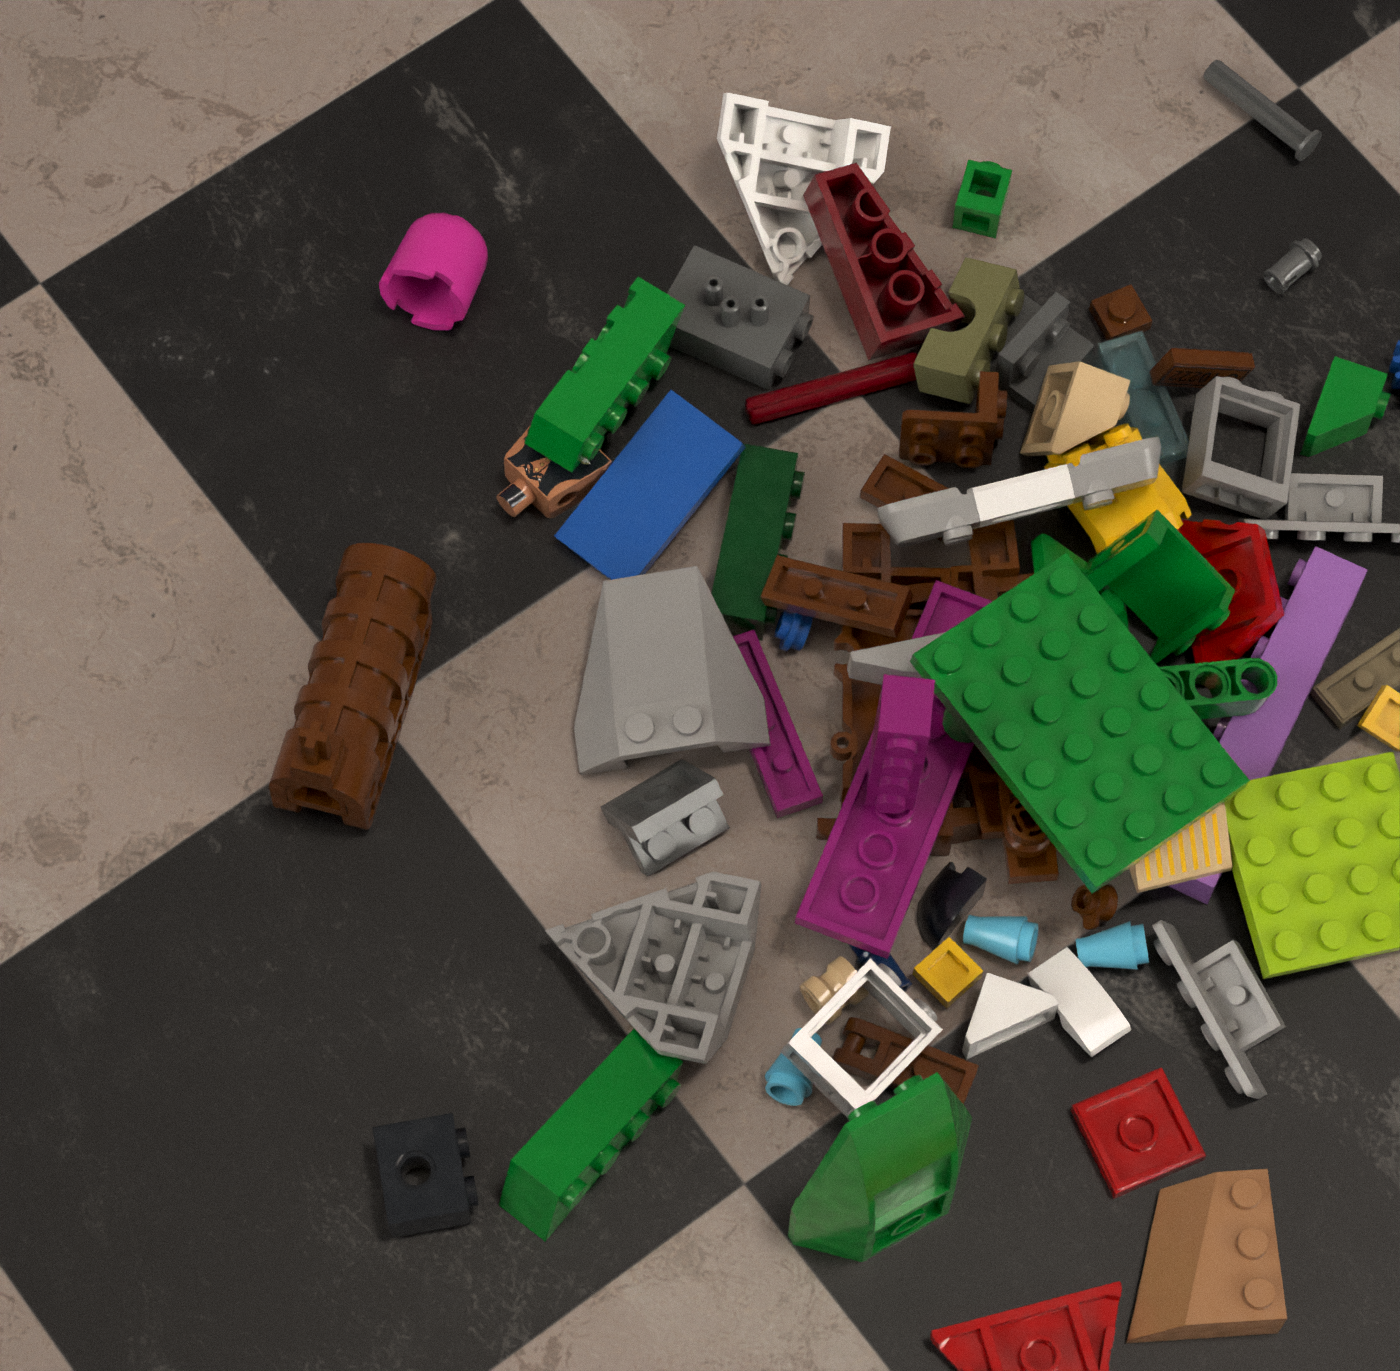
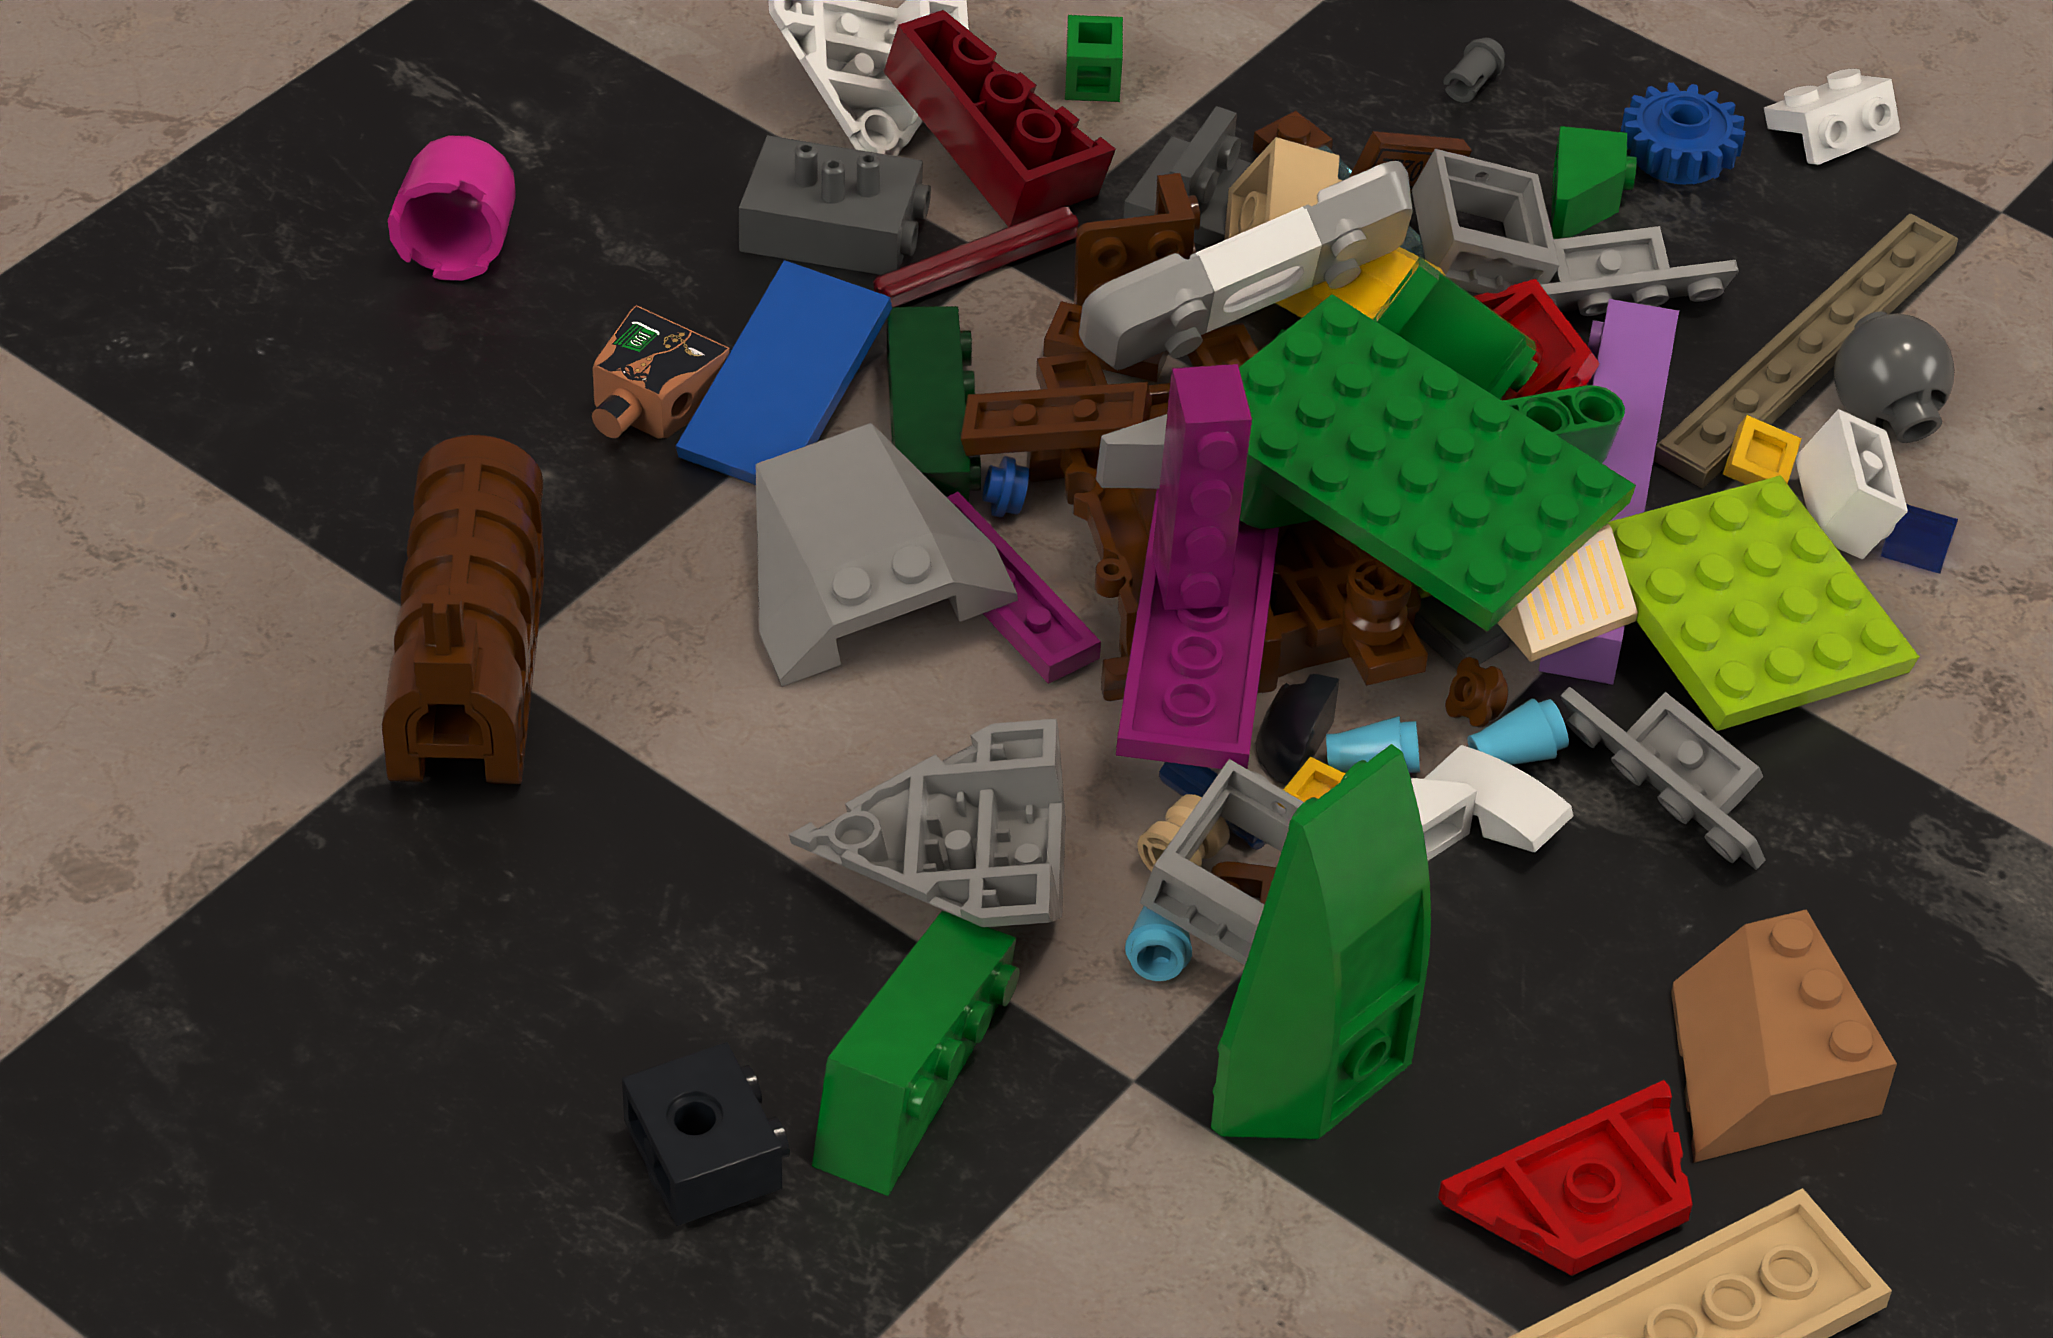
camera: 15 degrees left, 20 degrees down
green wedge [524,277,685,473] -> none
dark grey bracket [601,759,730,876] -> none
olive arch [913,257,1024,404] -> none
red tile [1070,1067,1206,1199] -> none

